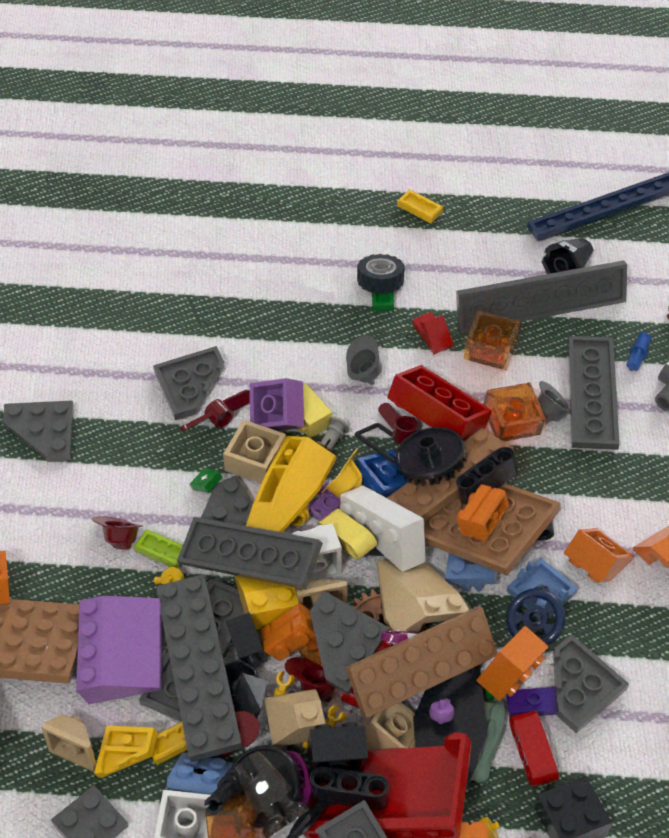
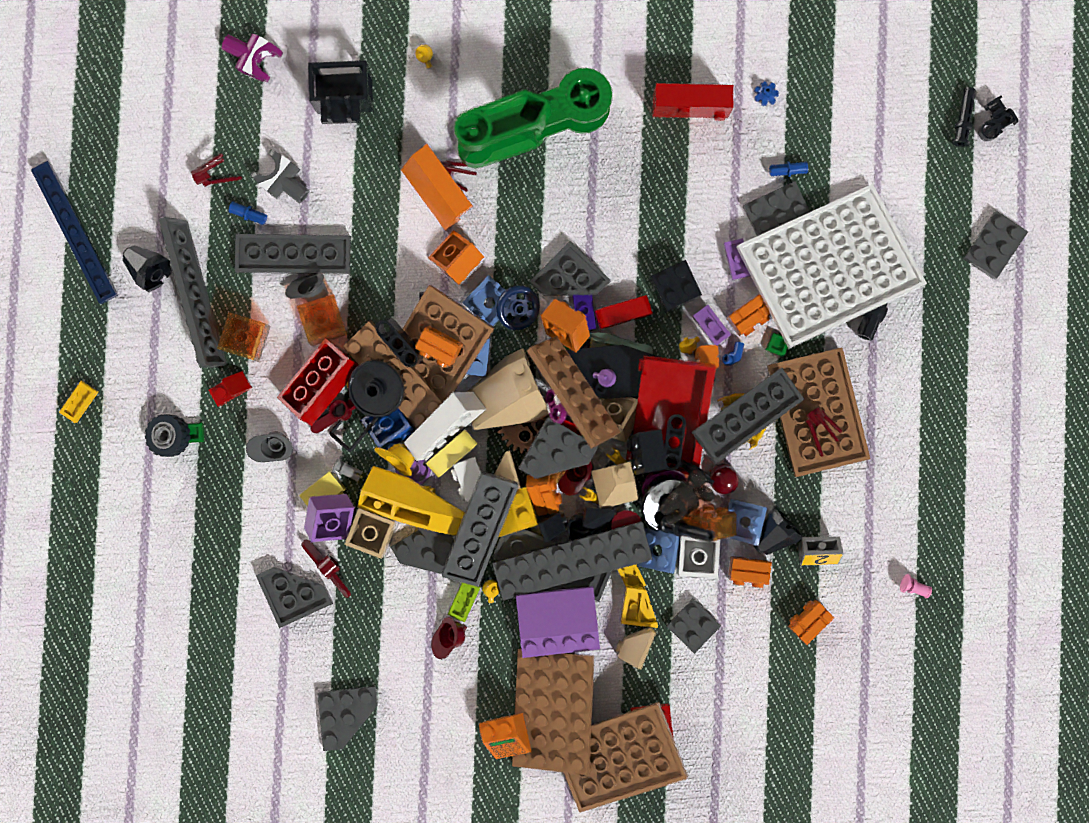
camera: 90 degrees left, 35 degrees up
green tile [189,469,222,493] -> none

